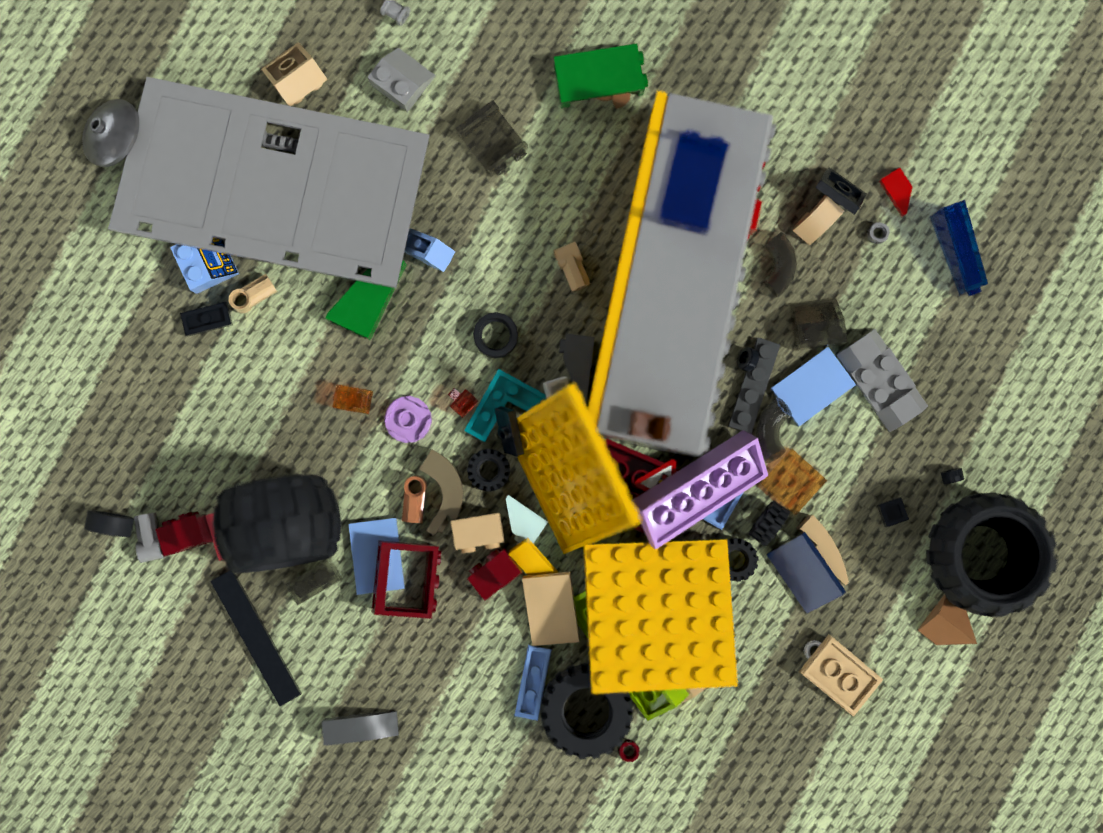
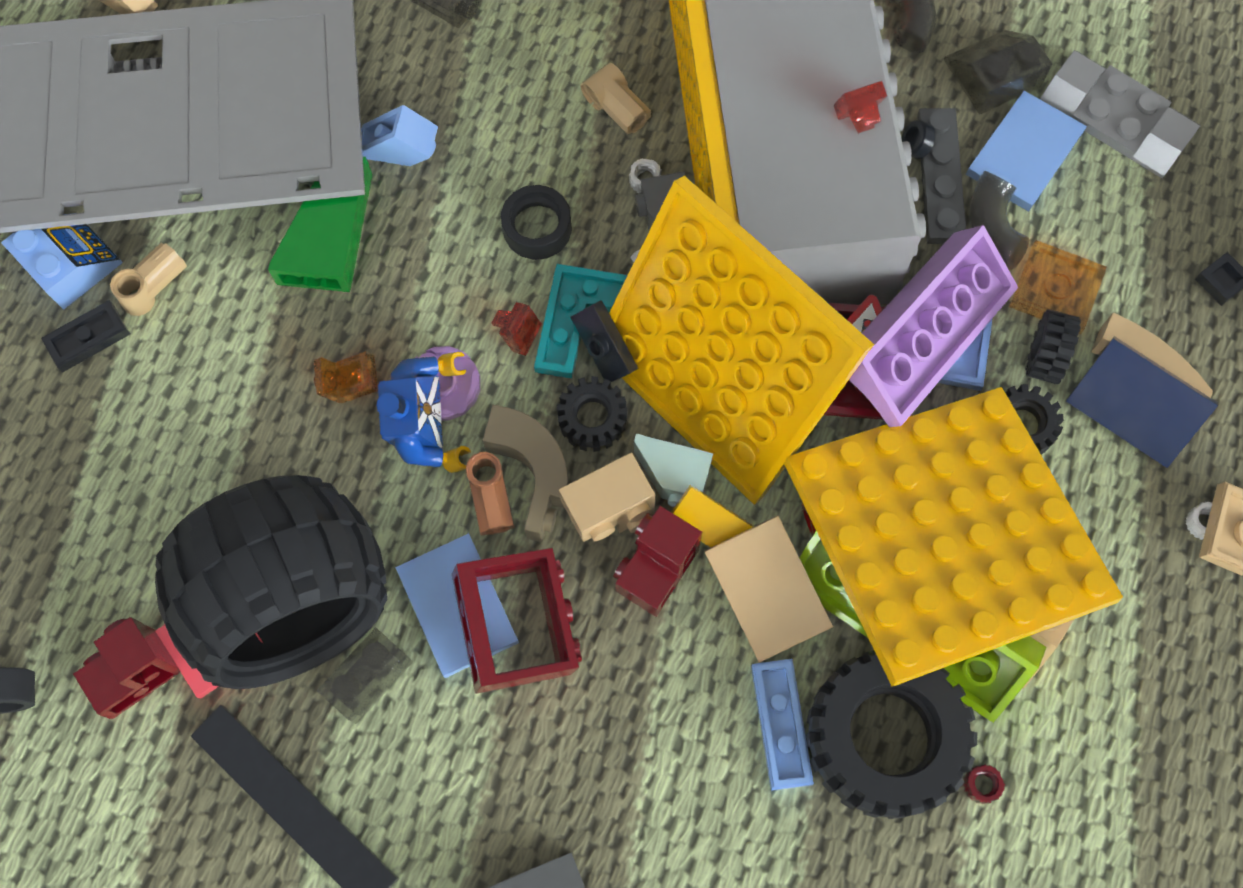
camera: 10 degrees left, 15 degrees down
light grey piece [134,513,166,563] -> none
reddish brown bracket [628,411,671,442] -> none
none -> blue torso [376,352,471,473]
none -> white axle [629,158,661,193]
none -> clear red tile [833,81,887,134]

